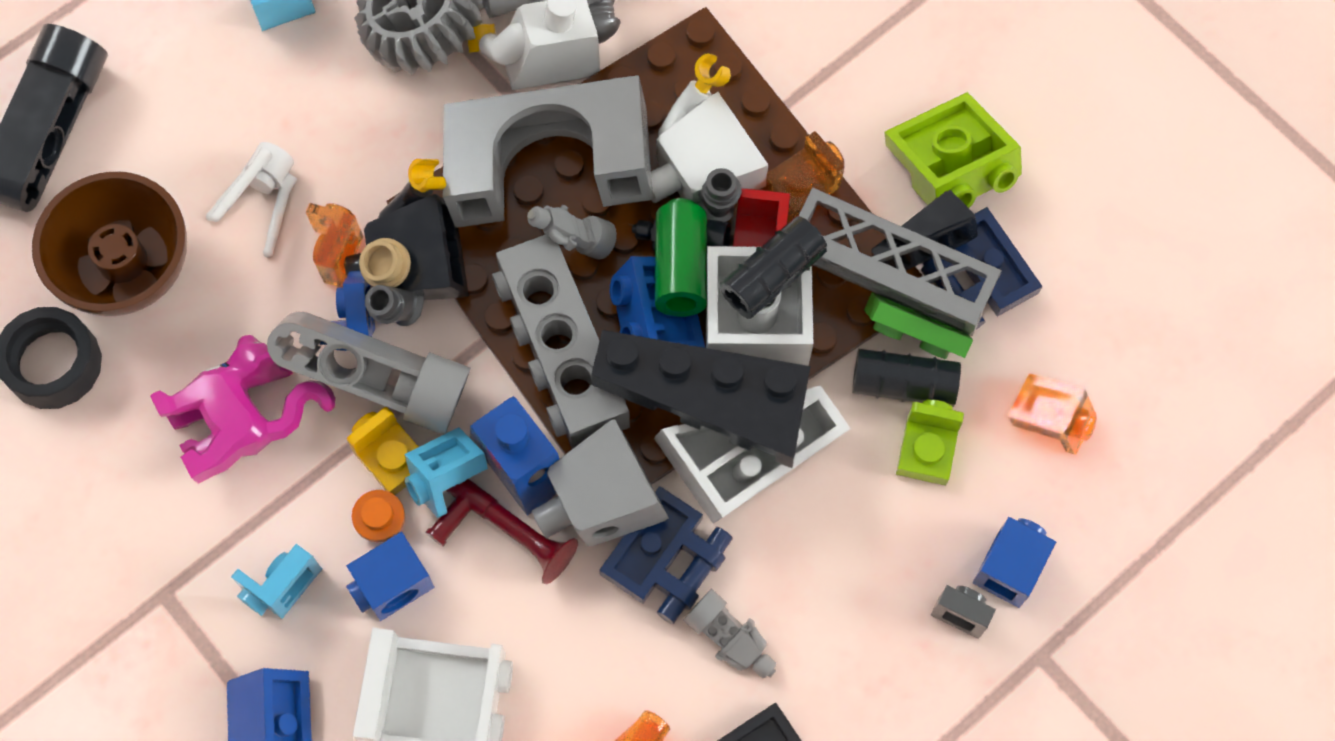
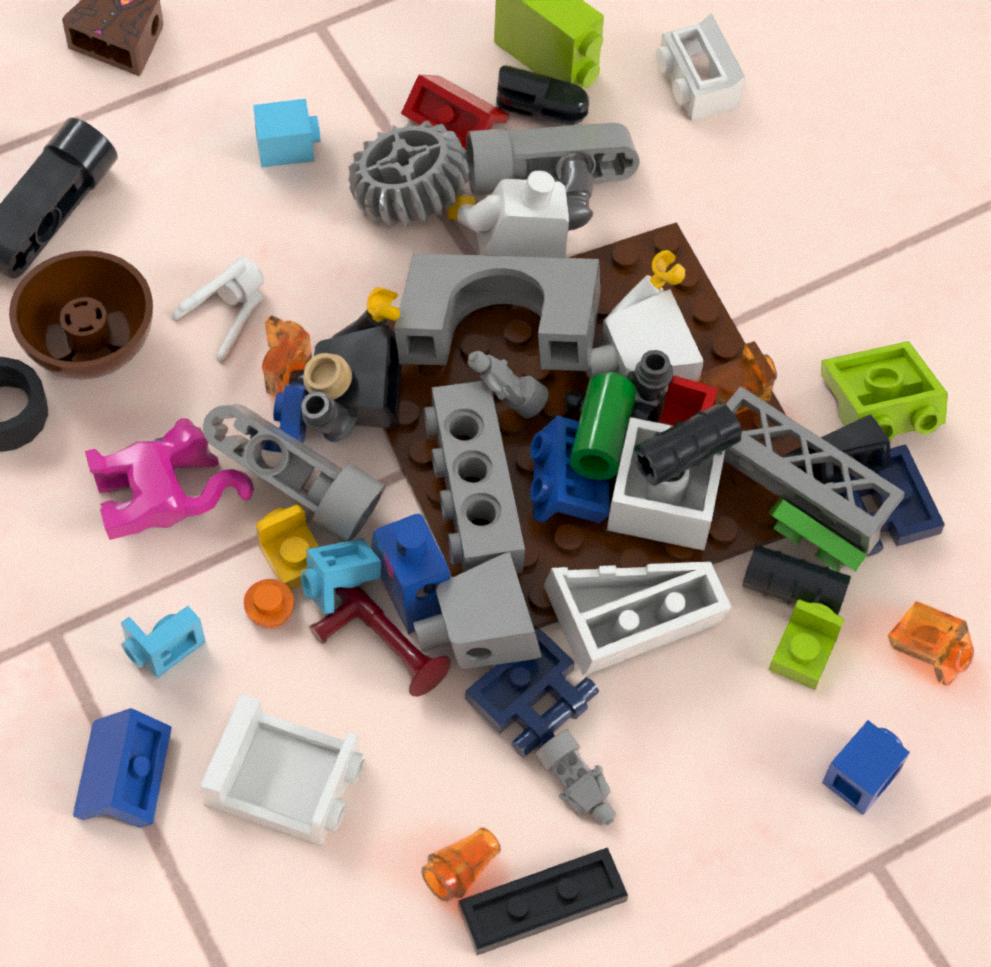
camera: 10 degrees right, 10 degrees down
blue brick [346,532,435,622] -> none
black wing [591,330,811,468] -> none
dark grey plate [931,585,996,639] -> none

